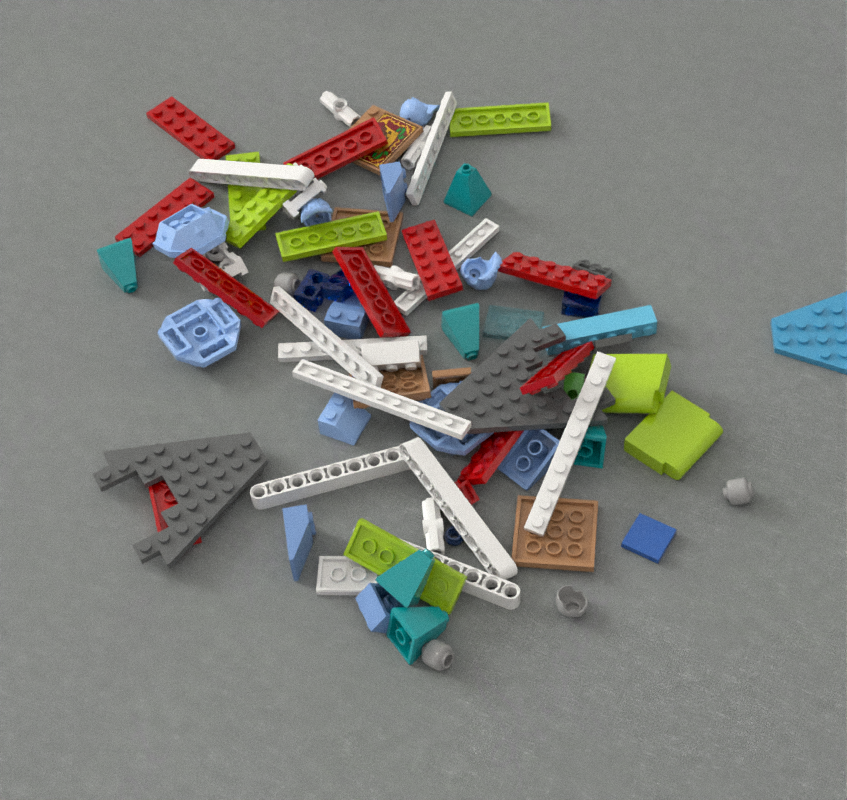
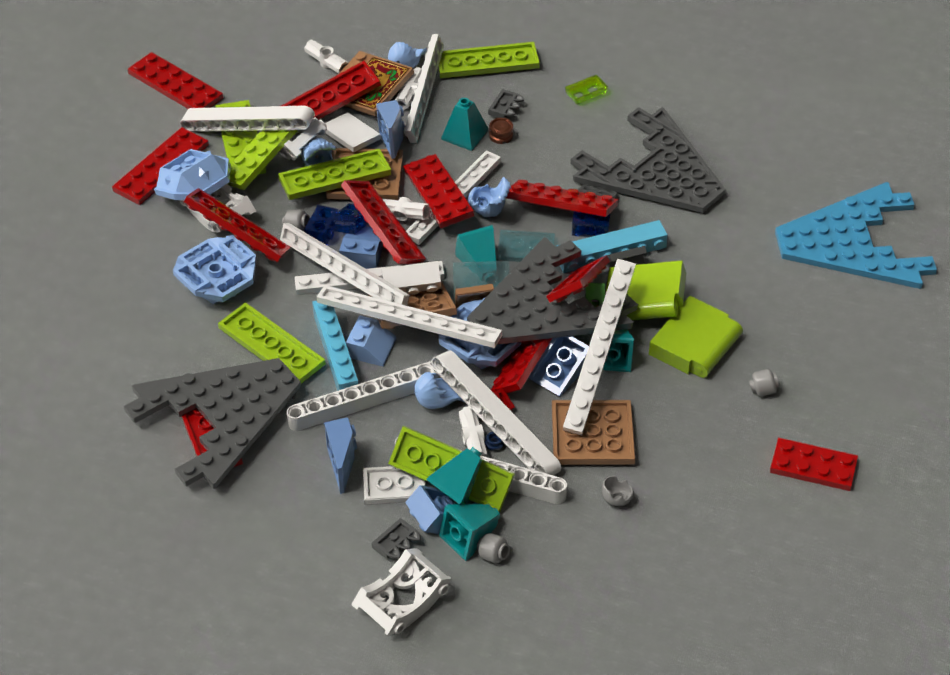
camera: 10 degrees left, 5 degrees down
teal slope [96,237,138,293] -> none
blue tile [621,513,677,564] -> none
none -> lime plate [218,302,326,384]
none -> medium azure brick [312,301,358,391]
none -> white tile [325,112,381,152]
none -> white fence [351,548,452,636]
none -> dark grey plate [372,518,420,559]
none -> light blue piece [414,372,465,409]
none -> clear light blue tile [453,261,509,300]
none -> dark grey plate [488,89,524,118]
none -> copper wheel [489,118,513,144]
none -> clear neon green piece [565,75,608,104]
none -> dark grey wing [570,107,726,213]
none -> red plate [770,437,858,491]

